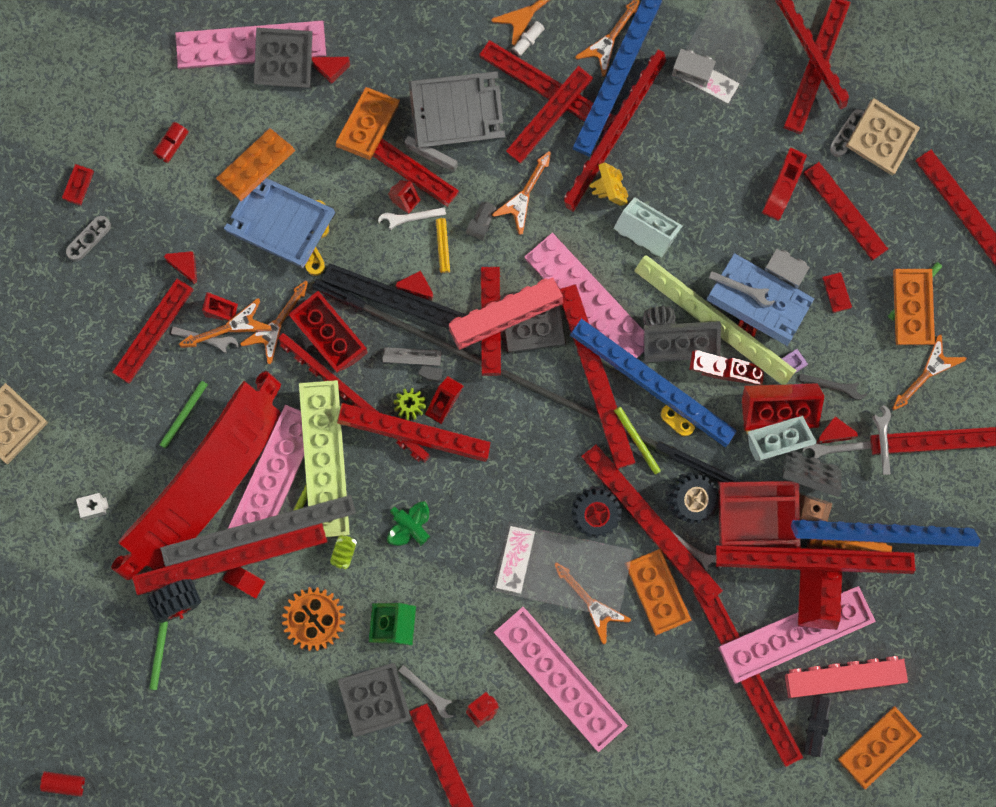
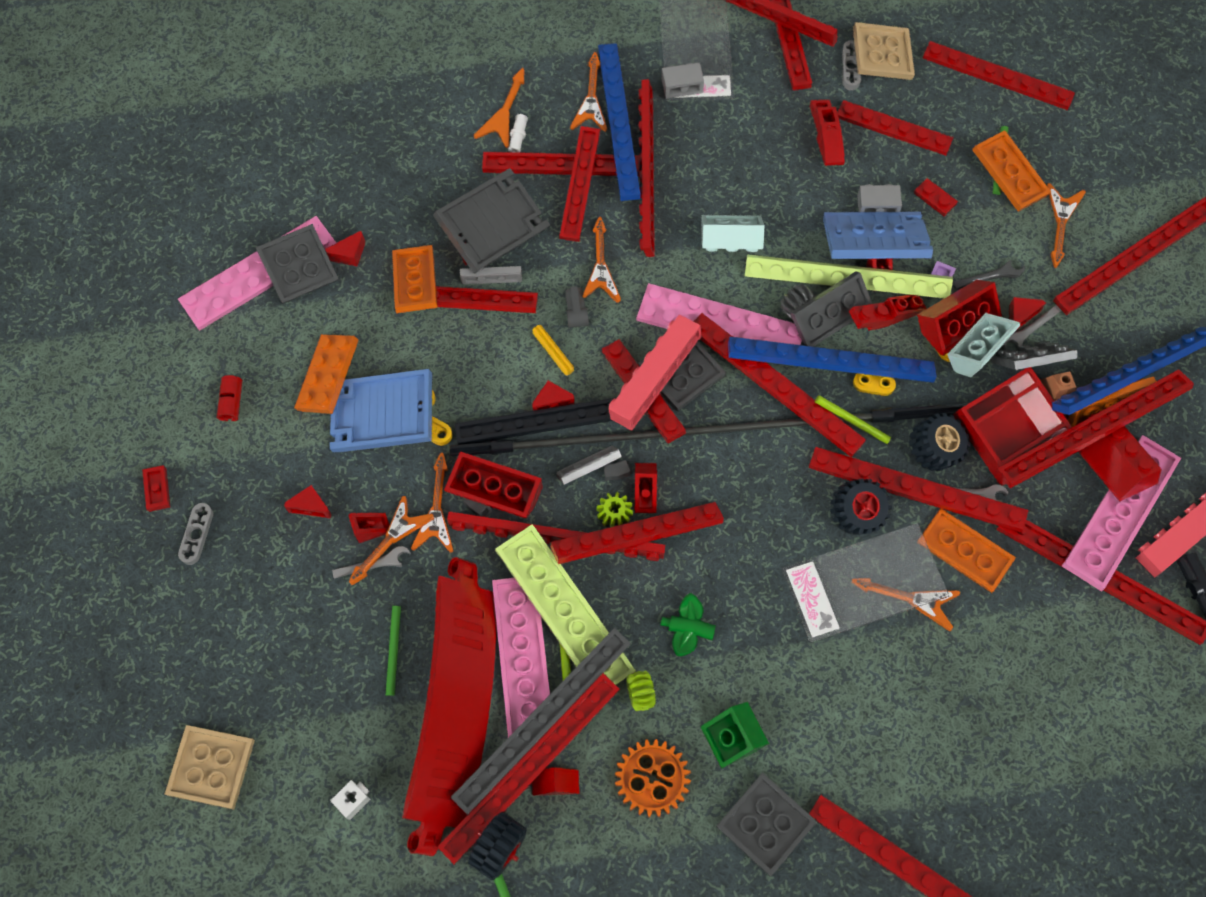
camera: 25 degrees left, 10 degrees down
red plate [112,279,193,384] -> none
white piece [378,207,446,230] -> none
red slope [388,180,421,214] -> none
light grey piece [399,665,453,718] -> none
red head [466,692,499,728] -> none
bright pink plate [494,607,628,752] -> none
yellow plate [590,163,628,206] -> none
light grey piece [709,272,775,307] -> none
light grey piece [872,405,891,475] -> none

